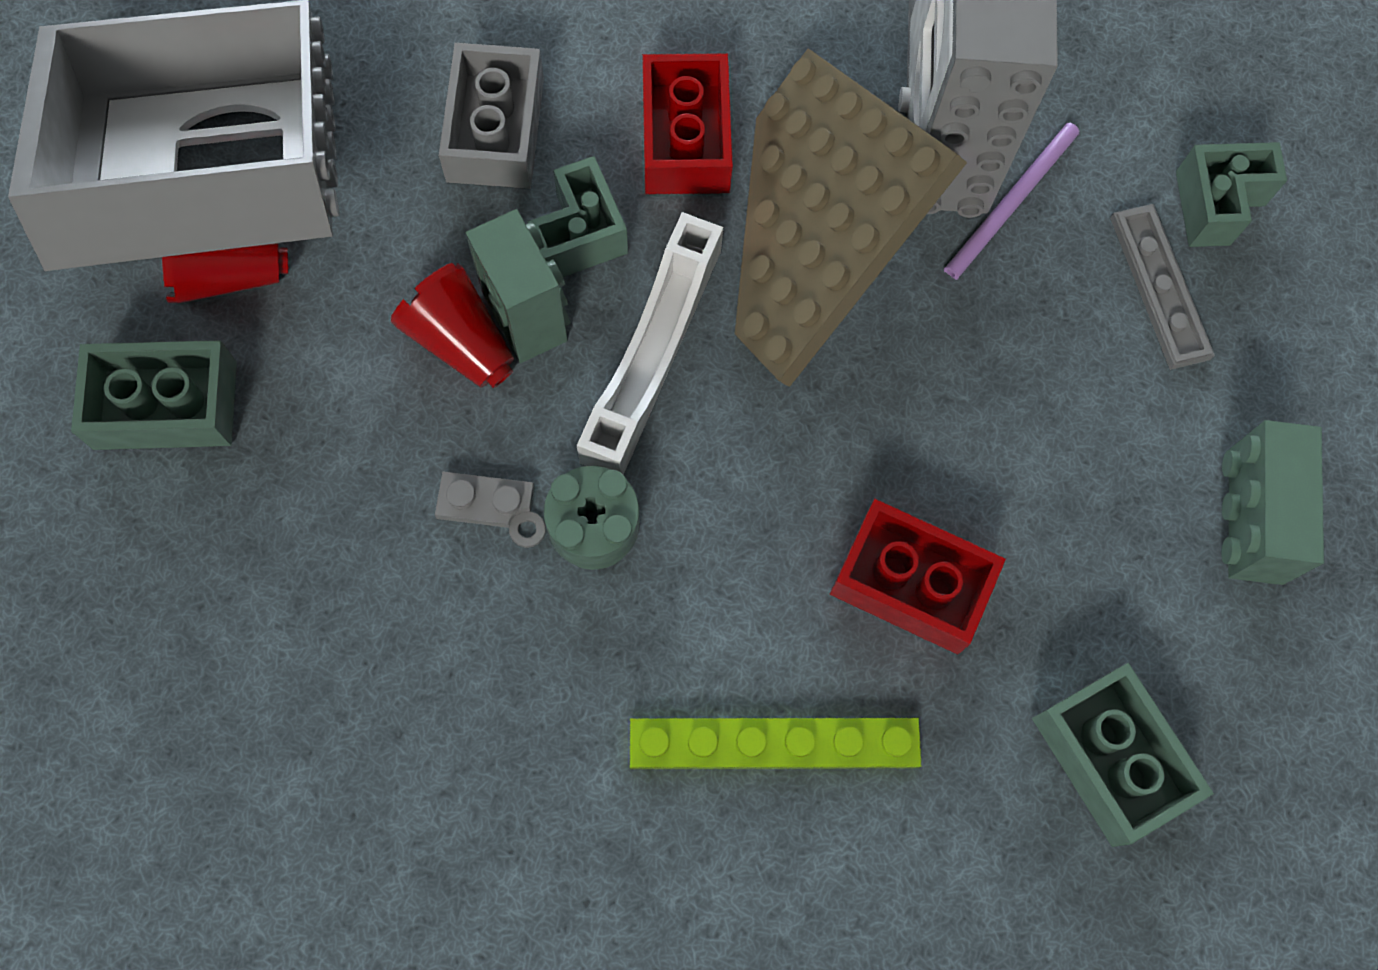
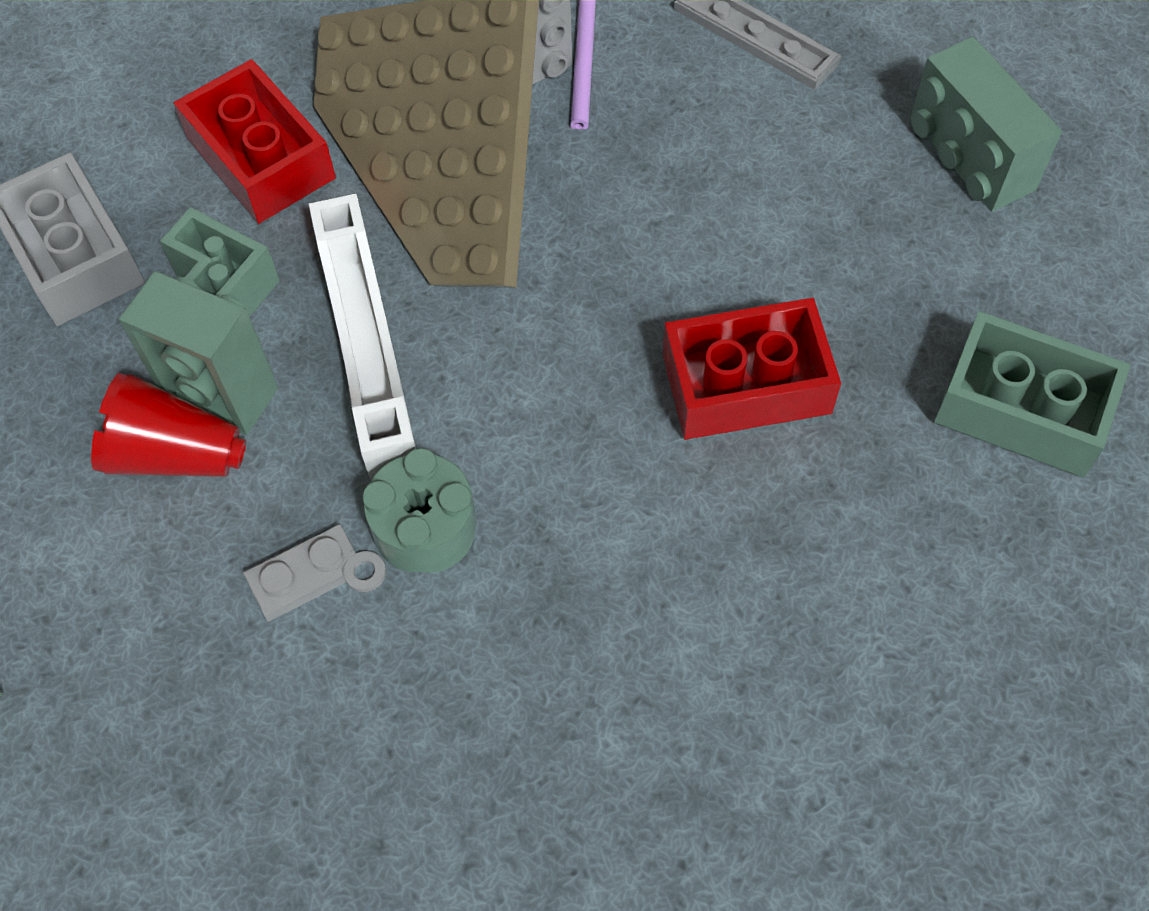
camera: 30 degrees left, 10 degrees down
lime plate [630,718,921,769] -> none

